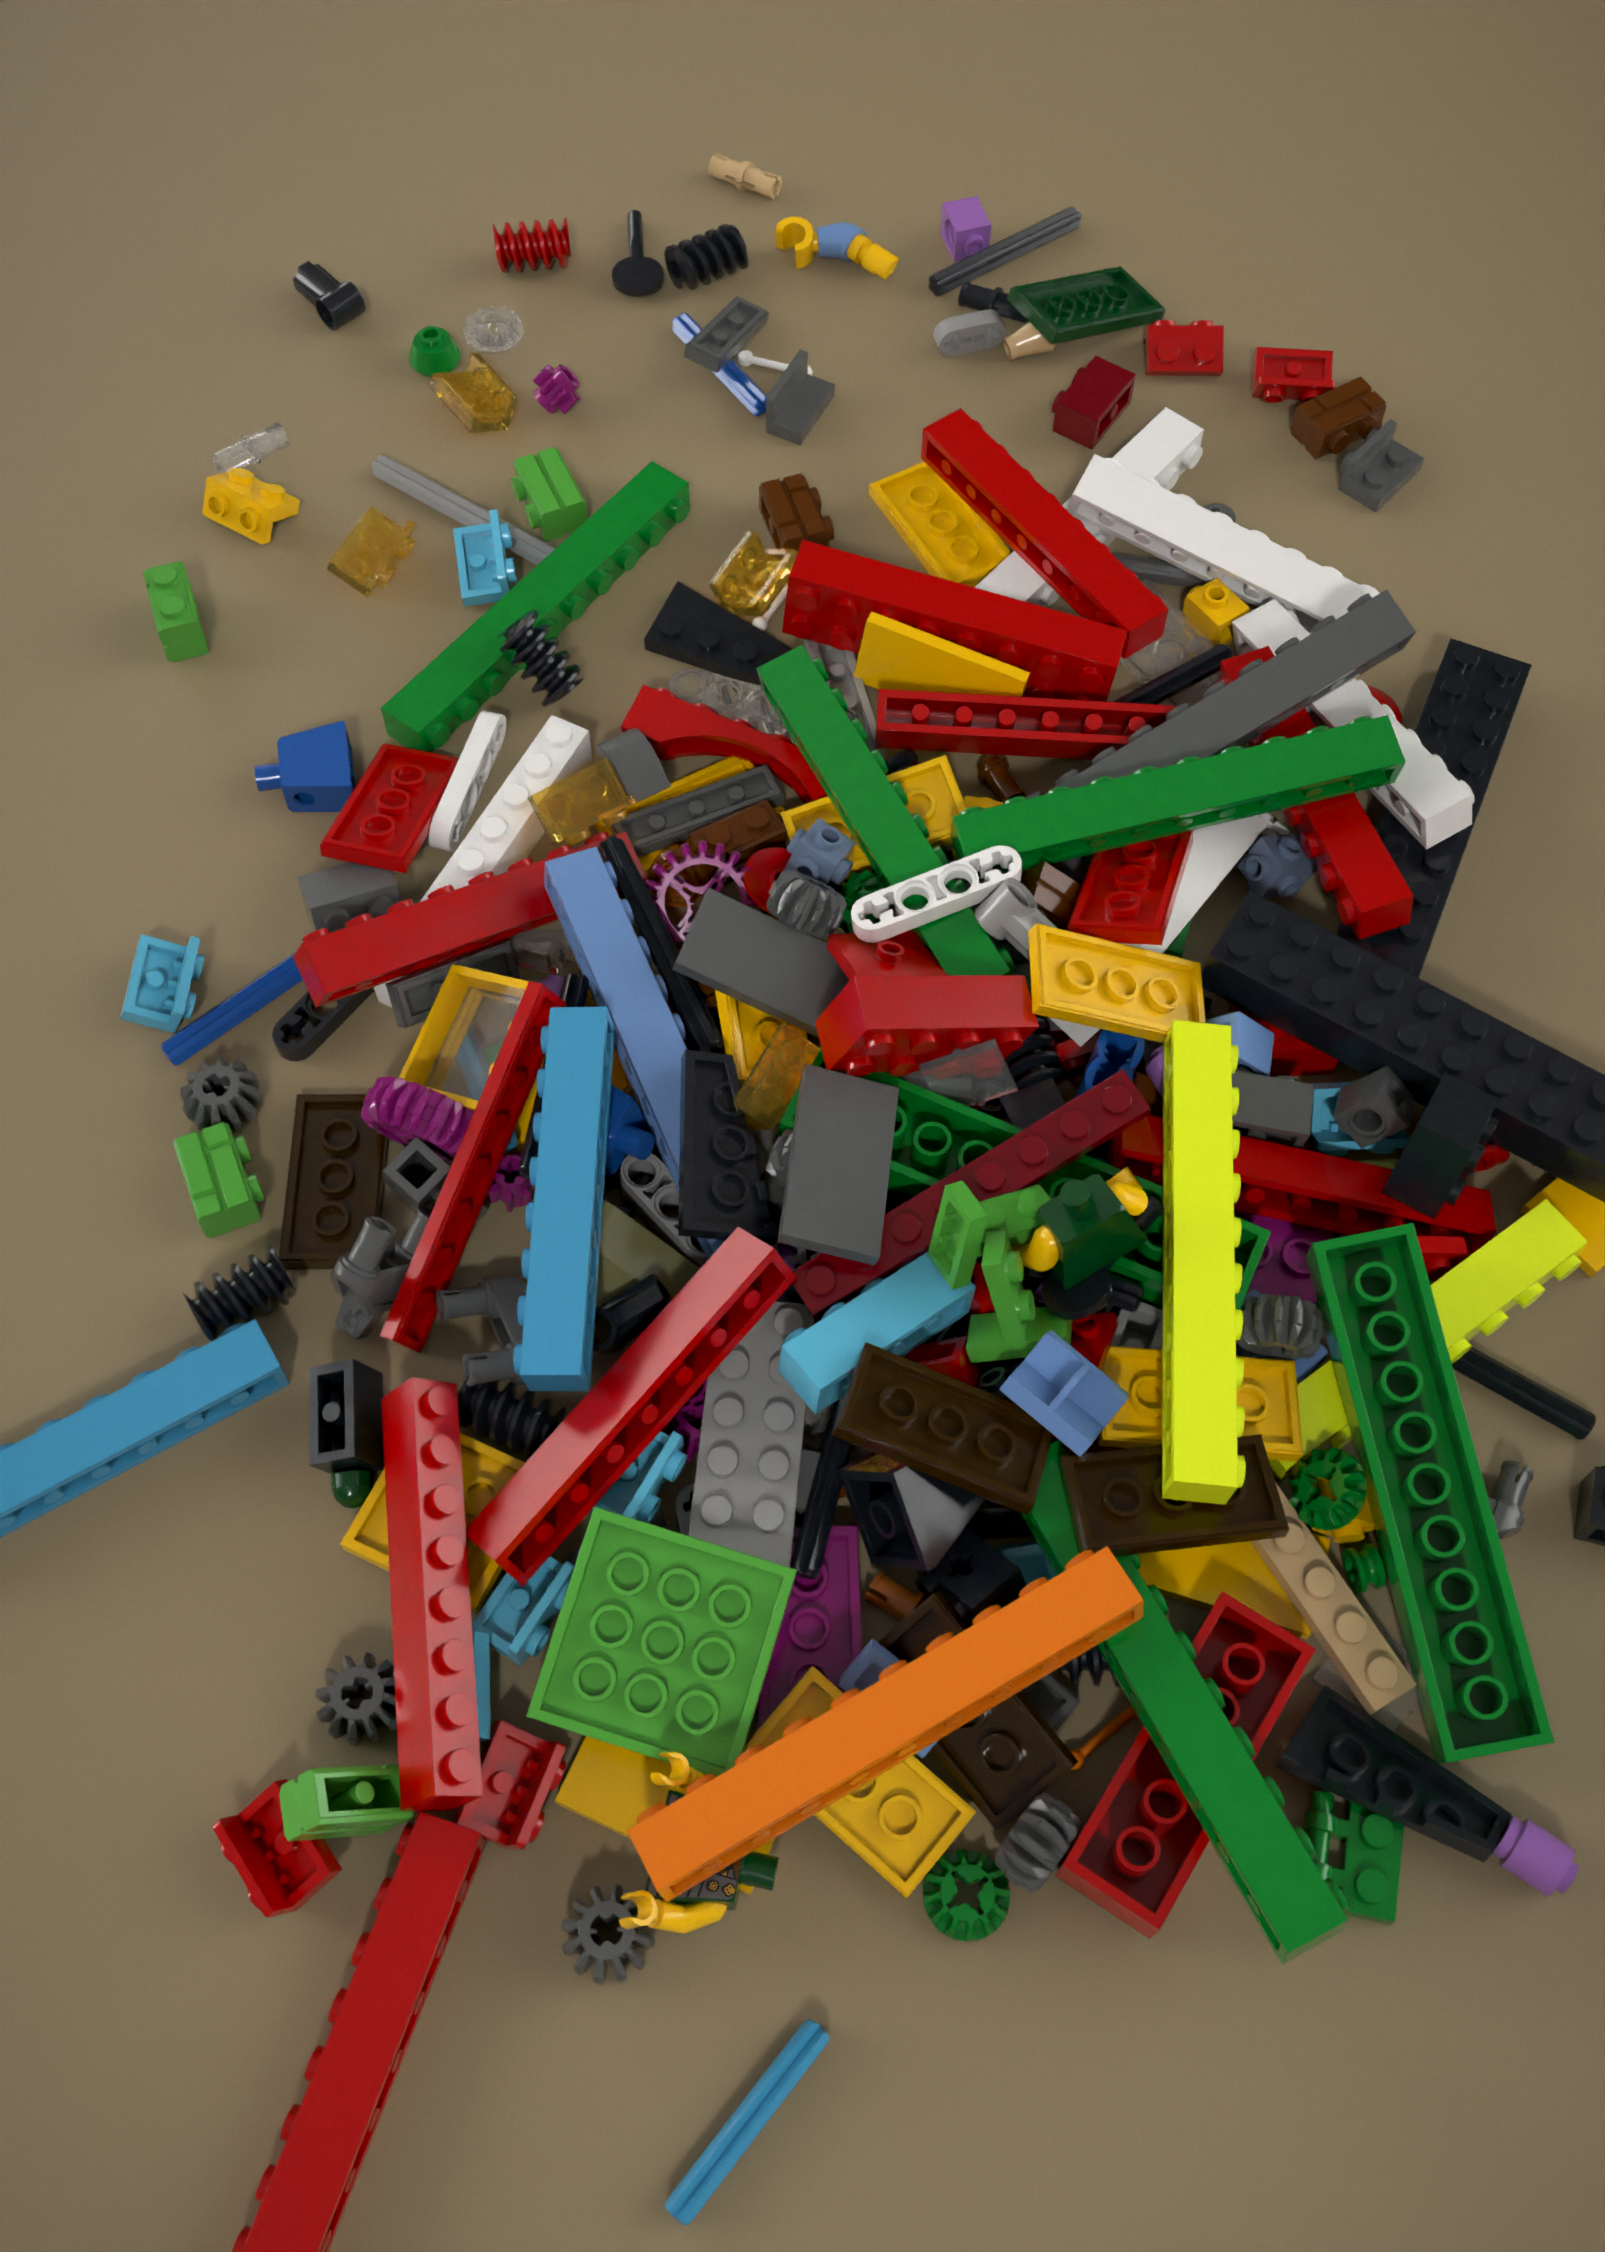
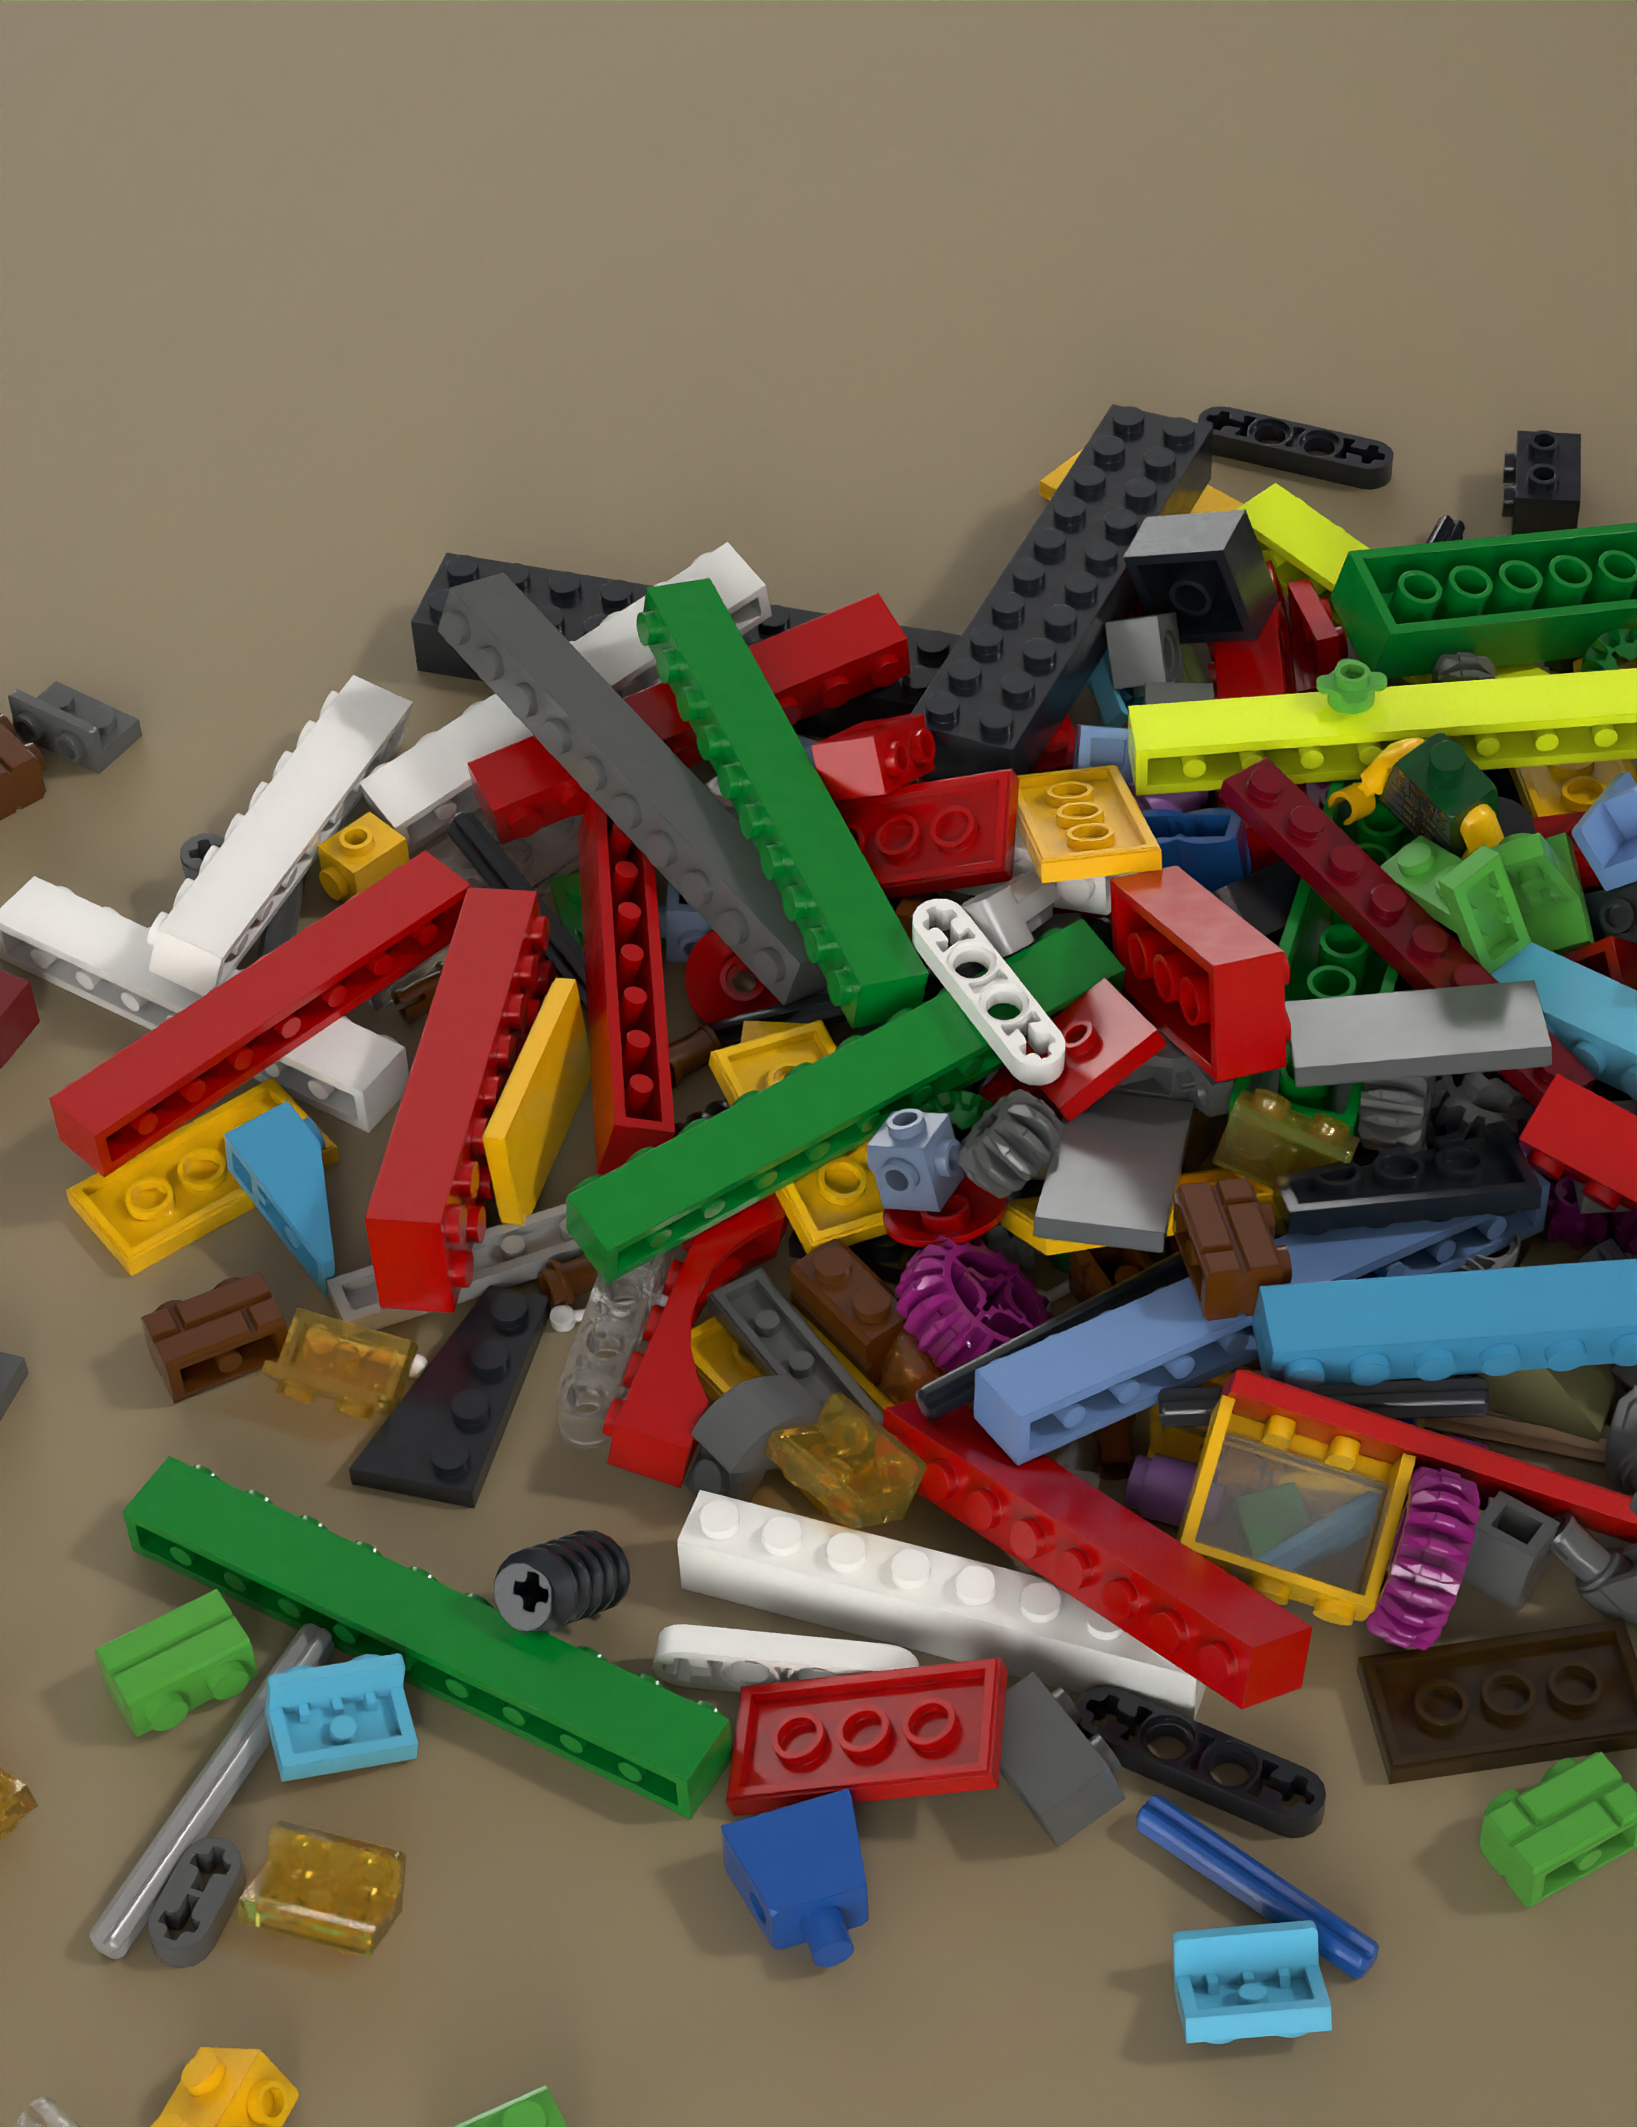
camera: 95 degrees left, 15 degrees down
dark grey gear [180,1055,263,1132] -> none
none -> dark grey beam [147,1837,247,1968]
none -> dark azure slope [224,1101,335,1298]
none -> red brick [811,713,935,801]
none -> reddish brown brick [1172,1177,1292,1321]
none -> bright green plate [1316,659,1387,714]

